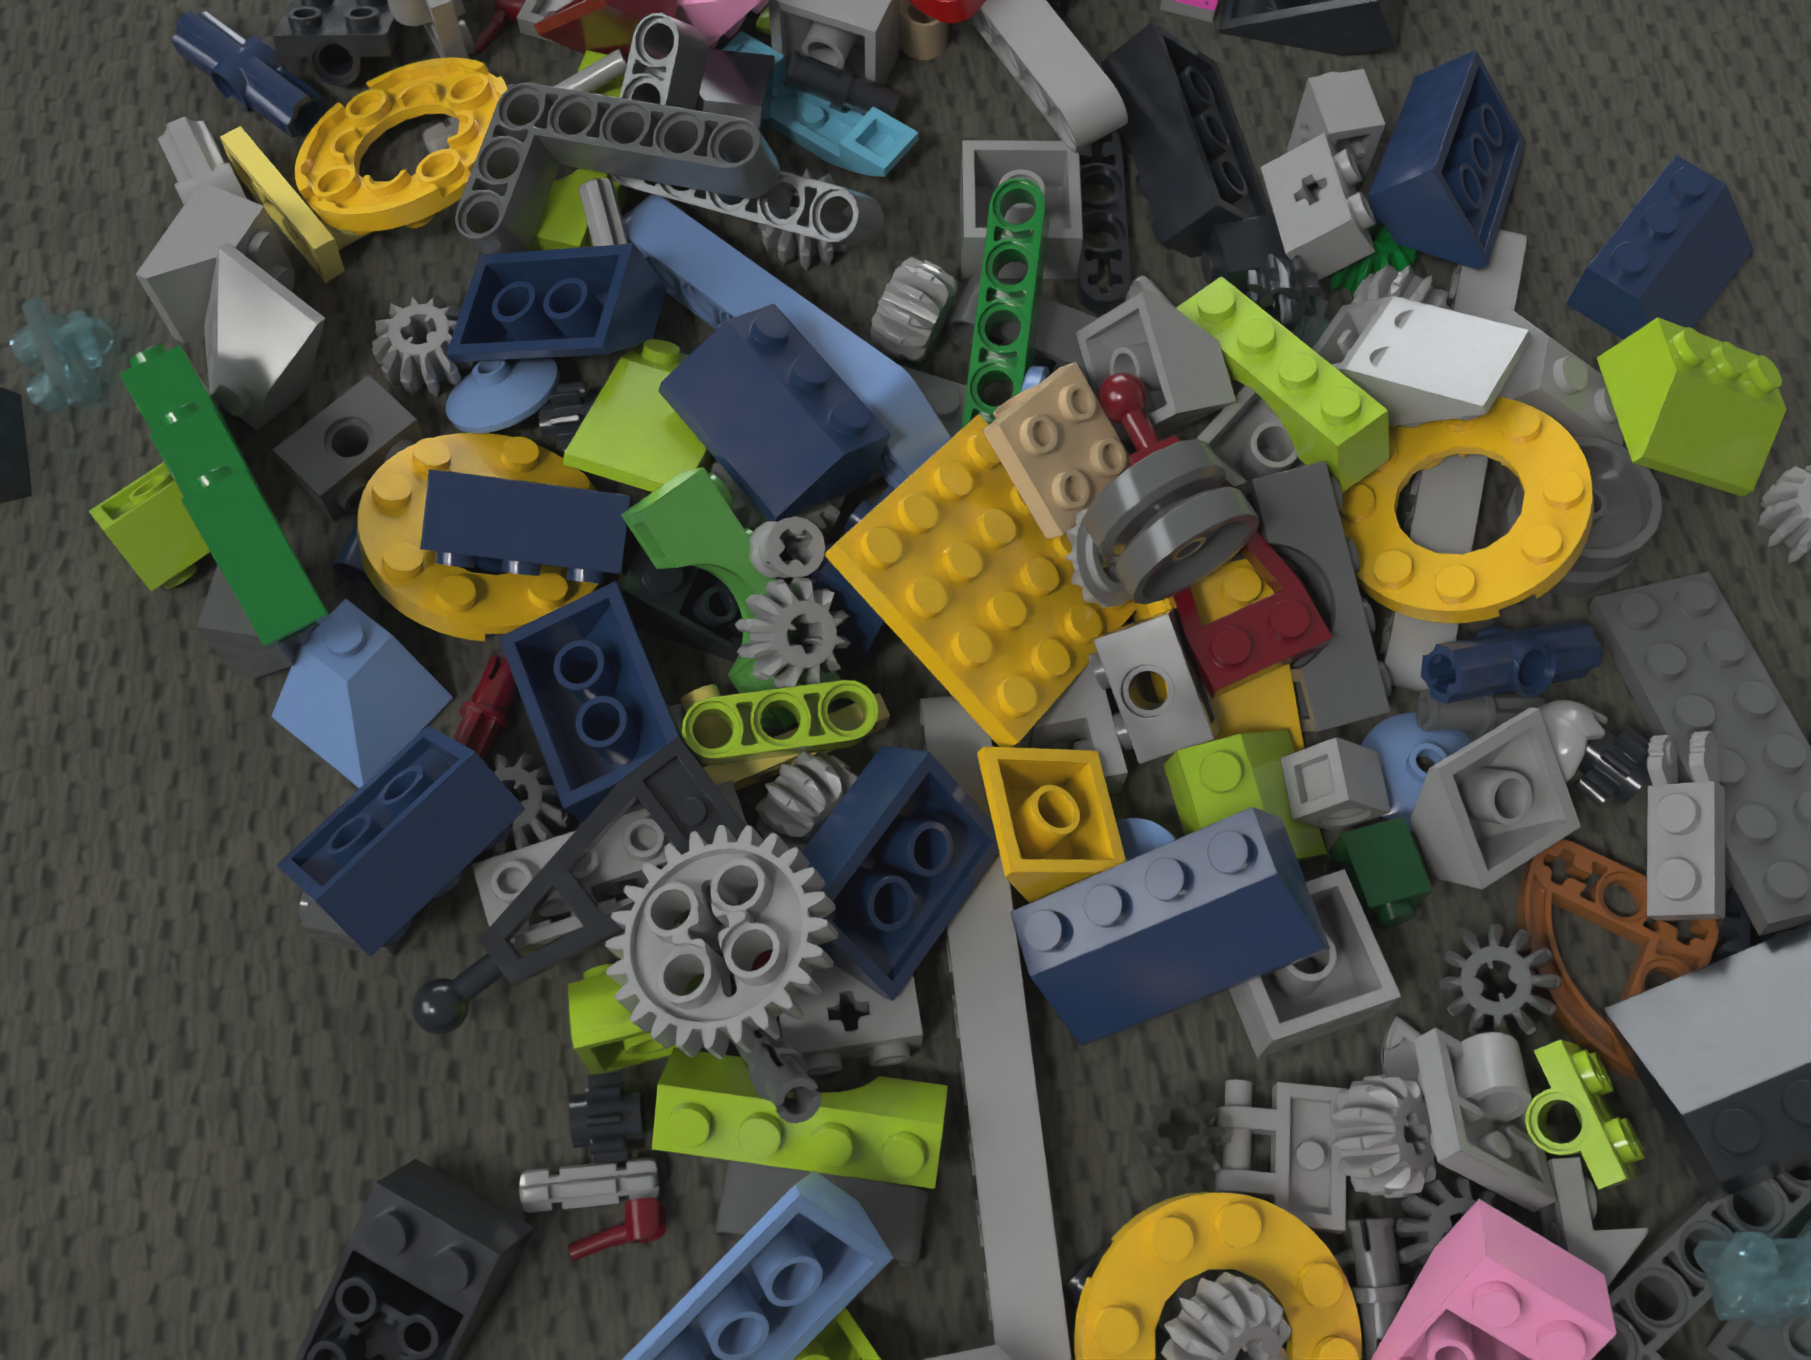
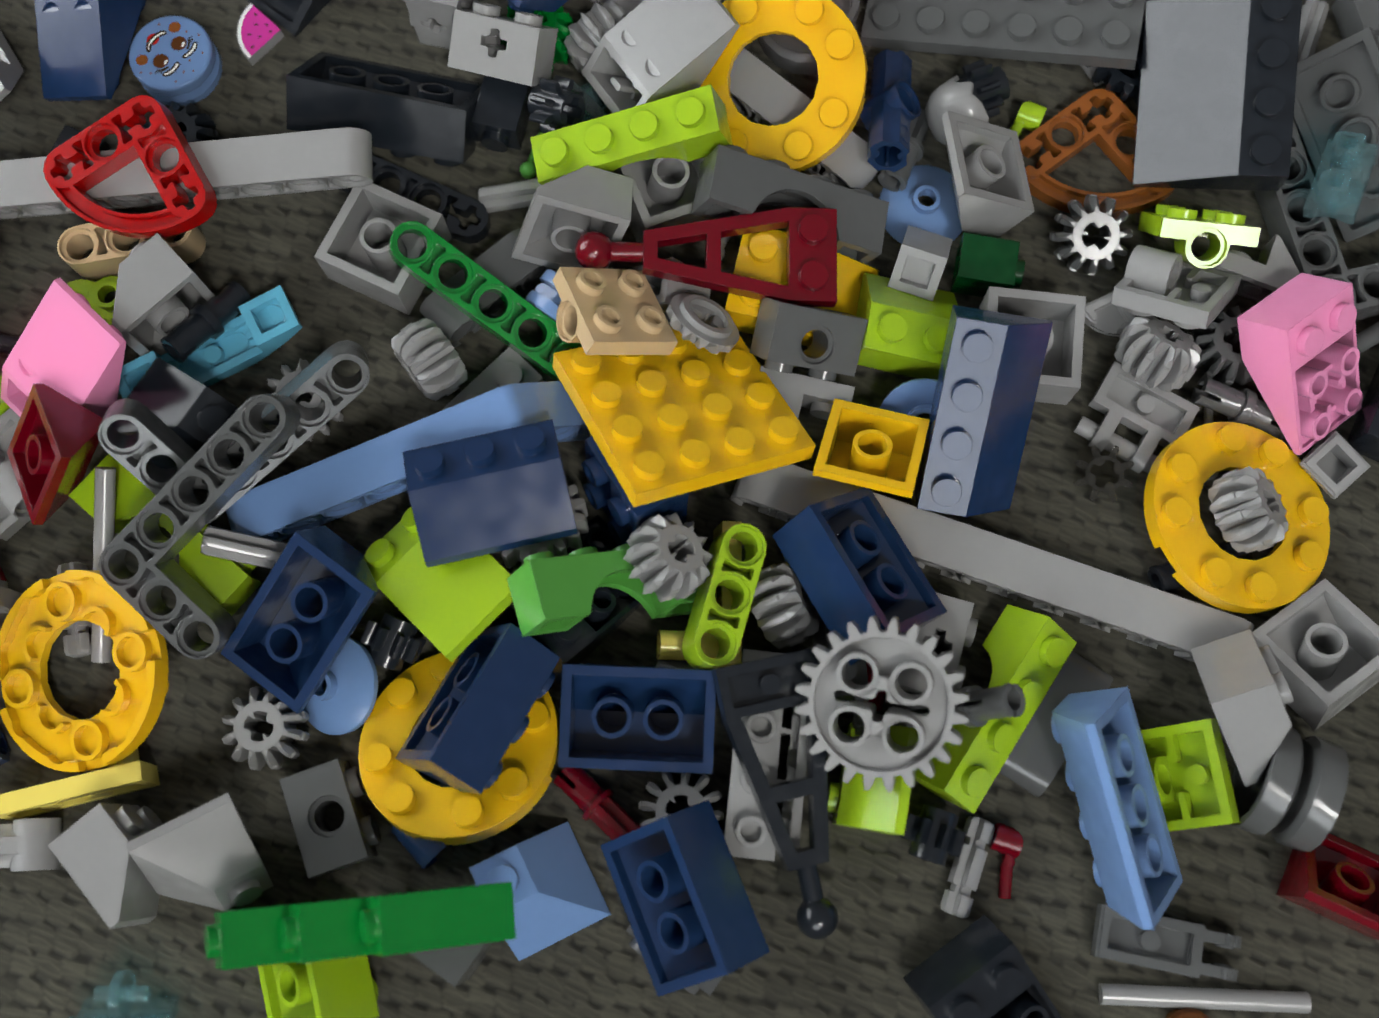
camera: 60 degrees left, 10 degrees up
light grey bush [749,517,825,578] -> none
dark grey wheel [1083,439,1259,604] -> none
light grey hinge [1647,731,1725,921] -> none
none -> lime hand [1010,101,1047,137]

